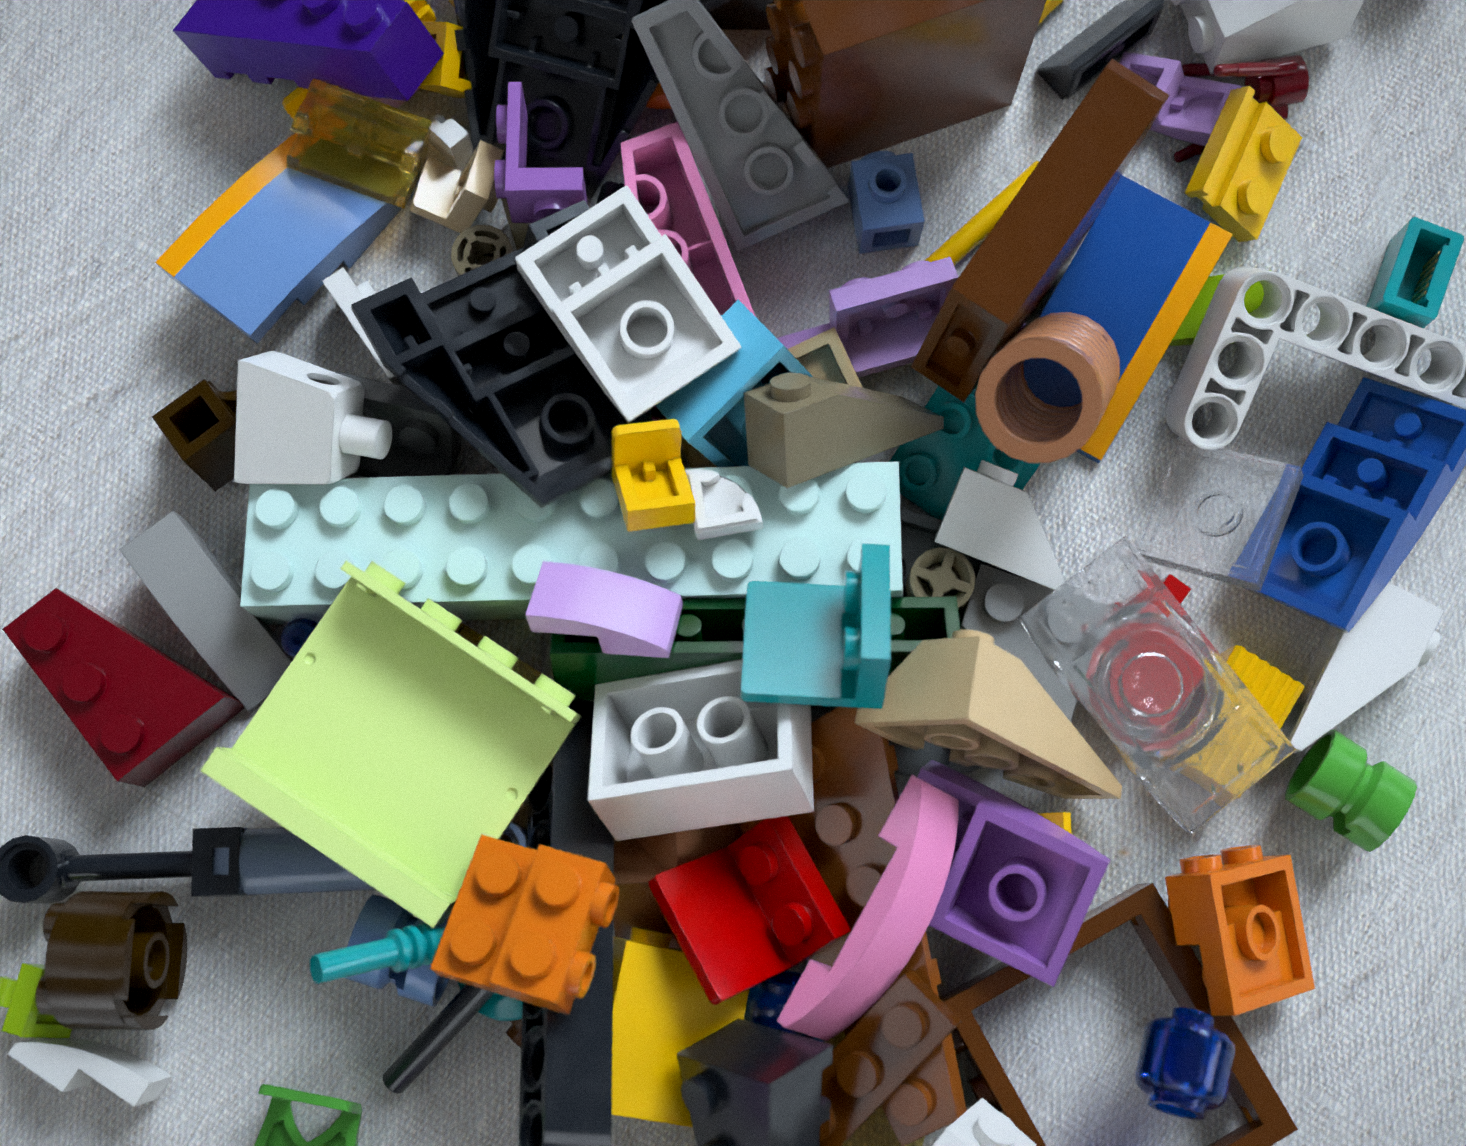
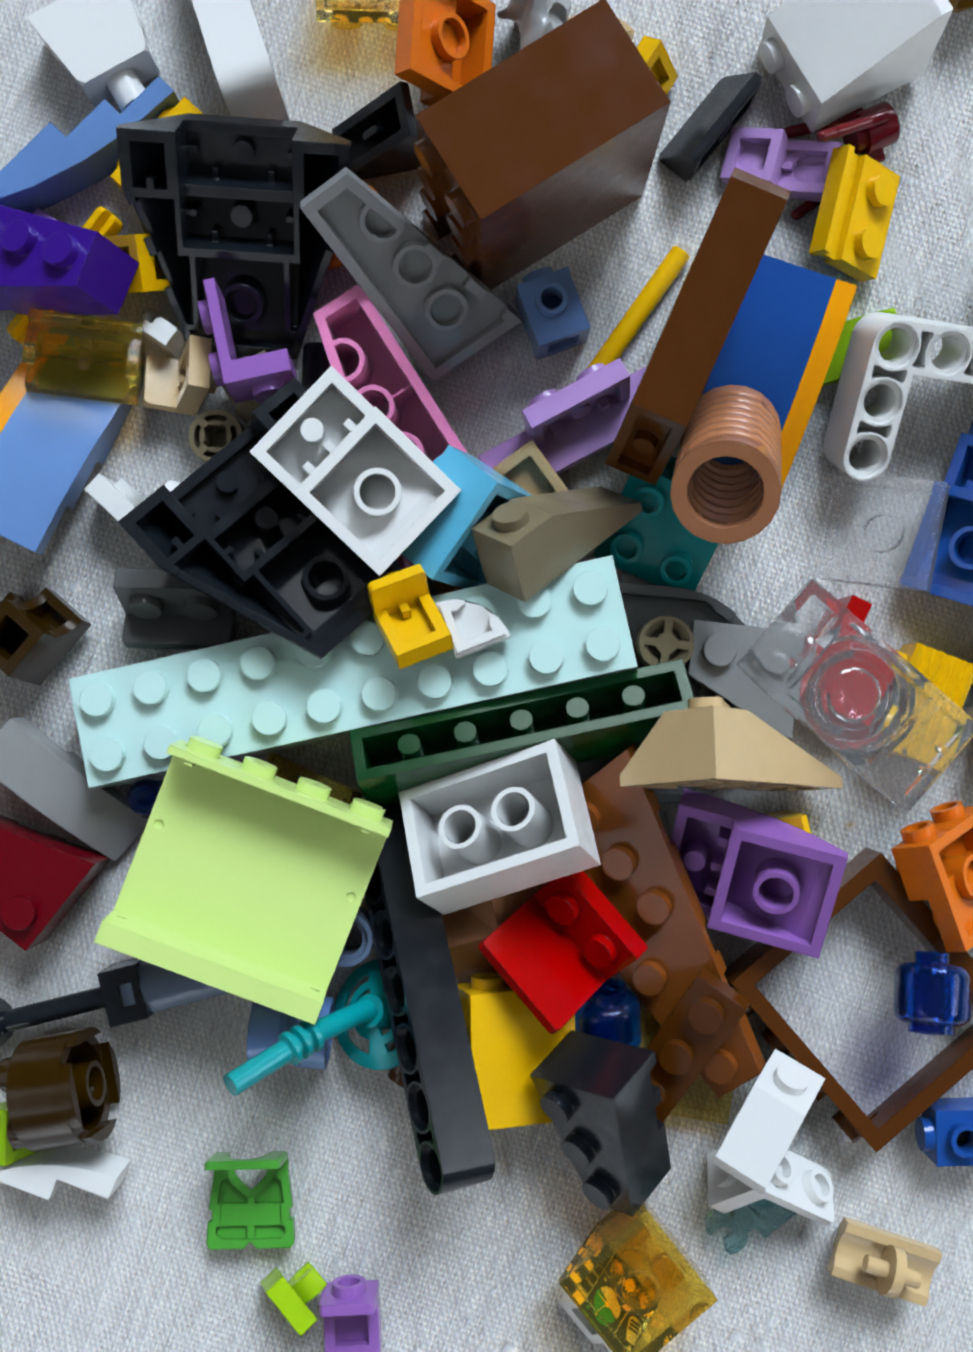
camera: 10 degrees left, 10 degrees up
white torso [234,351,392,485] -> none
black bar [383,984,495,1094] -> none
orange plate [430,835,619,1015] -> none
lavender slope [525,561,683,658] -> none
teal bracket [741,543,891,709] -> none
bright pink slope [777,775,959,1041] -> none
white slope [935,460,1064,591] -> none

